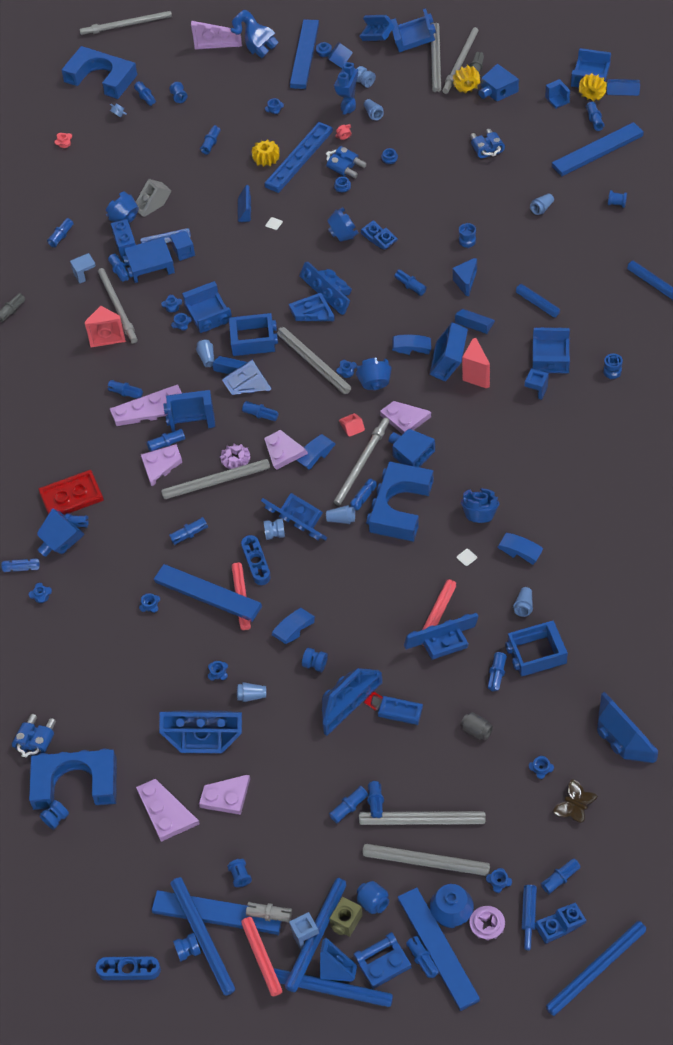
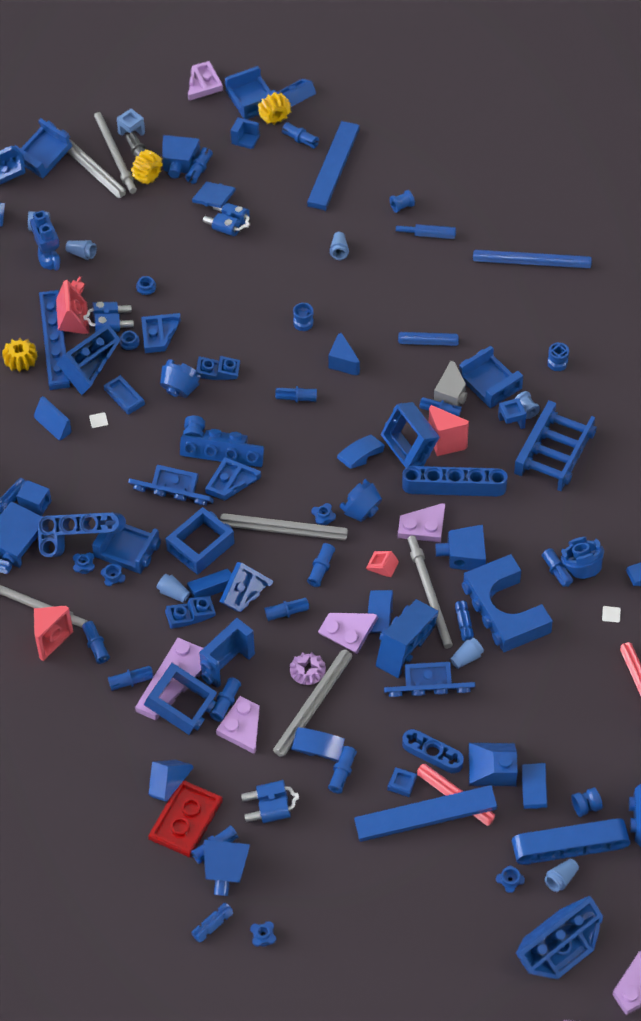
camera: 45 degrees left, 0 degrees up
blue plate [139,593,160,613] -> none
medium blue wheel [264,518,285,540] -> none
blue slope [455,309,495,334] -> none
none -> blue beam [38,513,126,557]
none -> coral slope [56,280,89,334]
none -> blue wedge [56,324,121,395]
none -> blue axle [82,621,110,664]
none -> blue tile [104,375,145,415]
none -> medium blue panel [117,109,145,135]
none -> blue bracket [128,465,214,506]
none -> blue wing [141,313,181,353]
none -> blue window [144,662,217,735]
none -> blue slope [149,760,194,802]
none -> blue slope [165,596,216,629]
none -> blue wheel [183,415,205,437]
none -> blue pin [185,147,213,184]
none -> lavender wing [188,61,223,101]
none -> blue piece [192,182,235,208]
none -> blue piece [241,780,299,823]
none -> blue slope [291,727,345,762]
none -> blue pin [307,543,335,587]
none -> blue wedge [375,599,439,678]
none -> blue tile [388,767,417,797]
none -> blue axle [396,224,456,239]
none -> blue beam [402,466,508,497]
none -> blue axle [419,397,462,417]
none -> light grey slope [434,361,467,406]
none -> blue slope [469,743,517,786]
none -> blue beam [511,819,630,865]
none -> blue fence [514,400,597,491]
none -> medium blue bush [515,391,540,419]
none -> blue axle [542,548,573,587]

